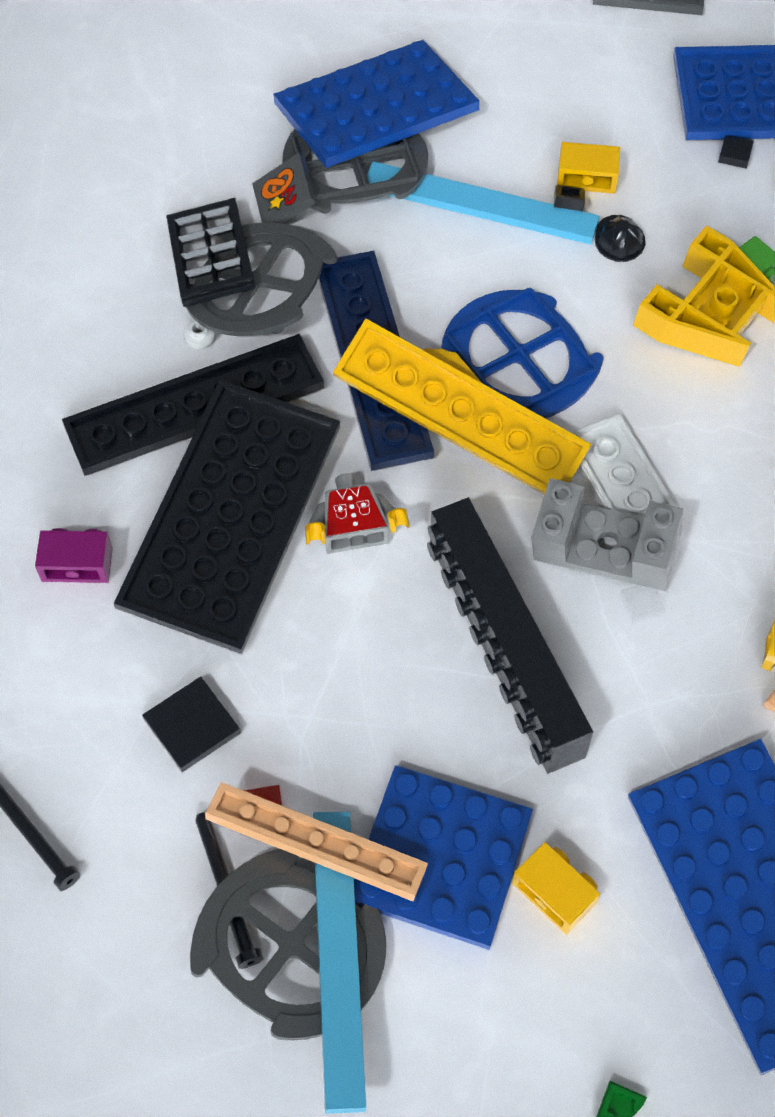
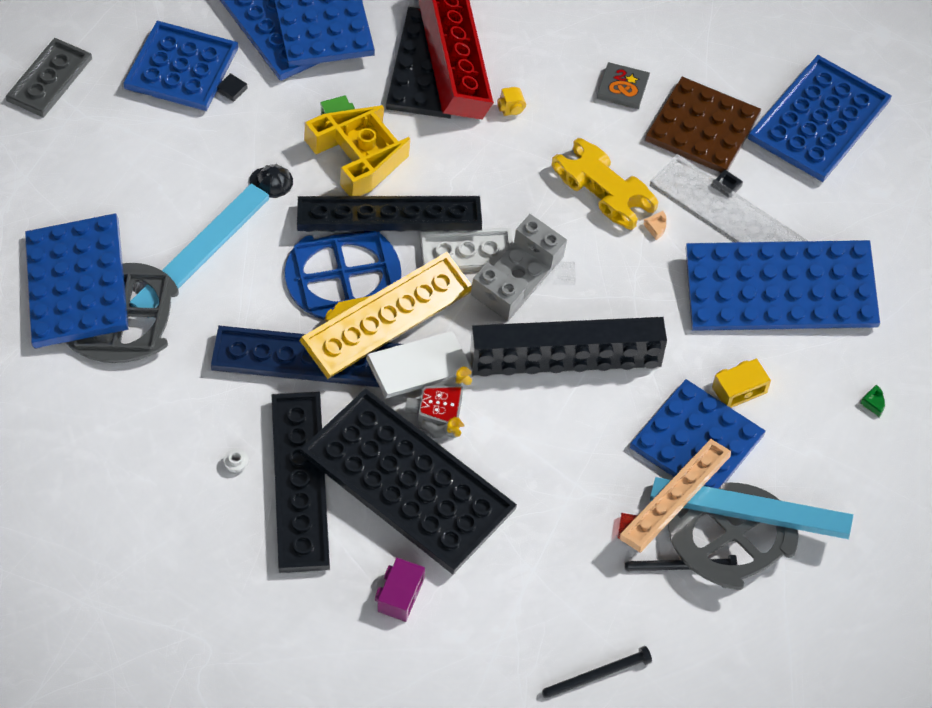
camera: 75 degrees left, 5 degrees down
black tile [142,676,241,772] -> none
black piece [166,198,256,307] -> none
dark grey window [186,223,338,336] -> none
dark grey tile [252,153,317,224] -> none
black tile [554,184,585,211] -> none
yellow brick [557,142,620,194] -> none
none -> black plate [297,196,482,232]
none -> white tile [366,331,472,398]

